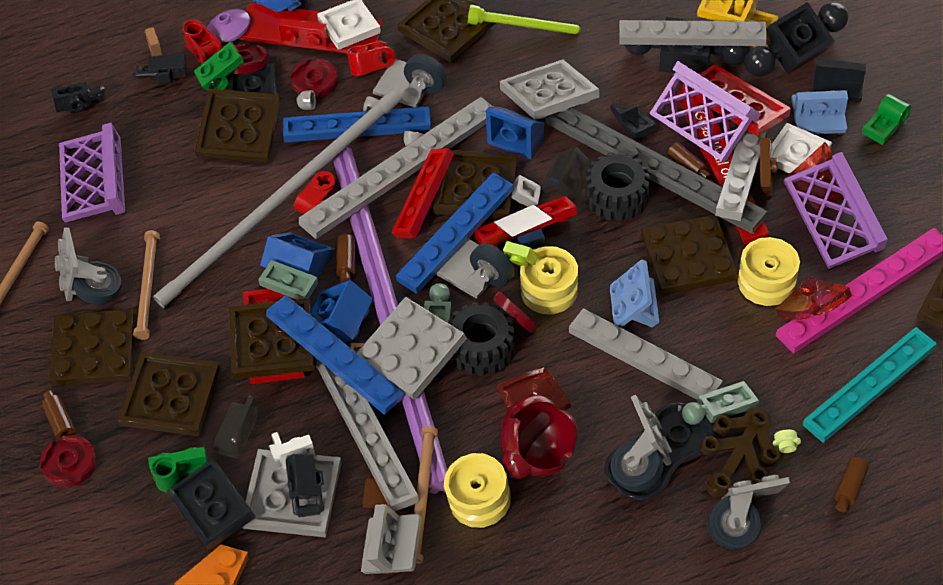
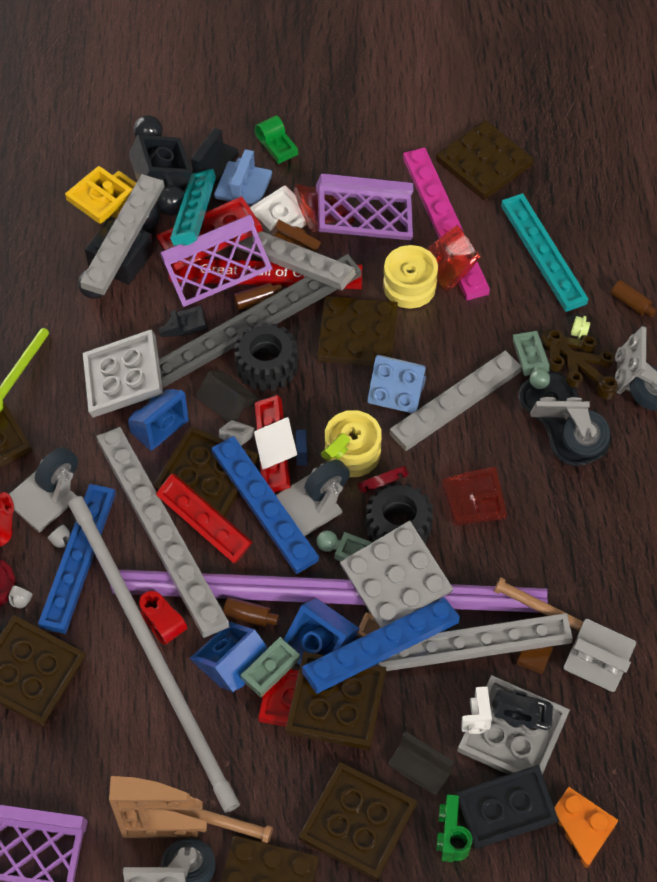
camera: 75 degrees left, 5 degrees up
light grey hinge [403,131,424,146] -> none
light yellow wheel [444,453,511,528] -> none
dark red piece [500,395,578,479] -> none
none -> medium nougat wedge [109,776,207,838]
none -> teal plate [170,169,216,246]

